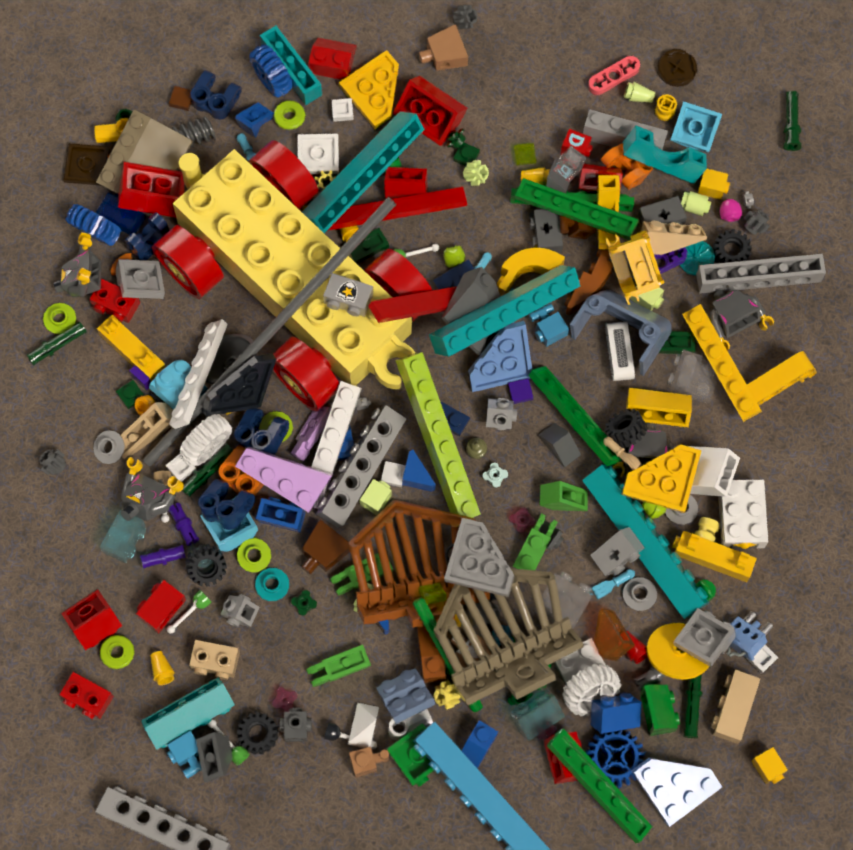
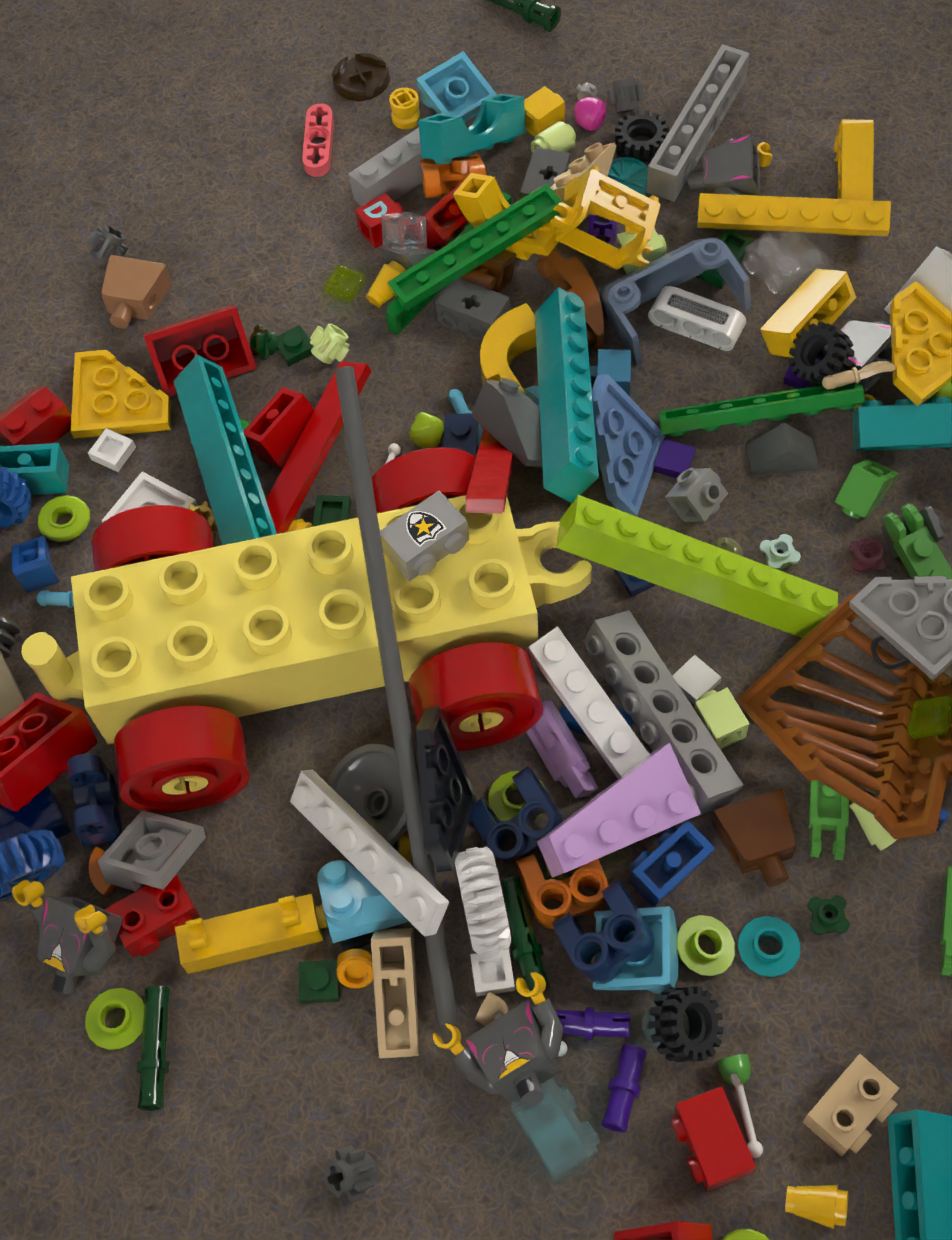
camera: 50 degrees left, 10 degrees down
light grey piece [93,430,125,464] -> none
dark purple tile [129,366,151,391] -> none
light grey brick [220,594,260,627] -> none
blue slope [402,450,436,492] -> none
yellowish green cone [624,82,655,103] -> none

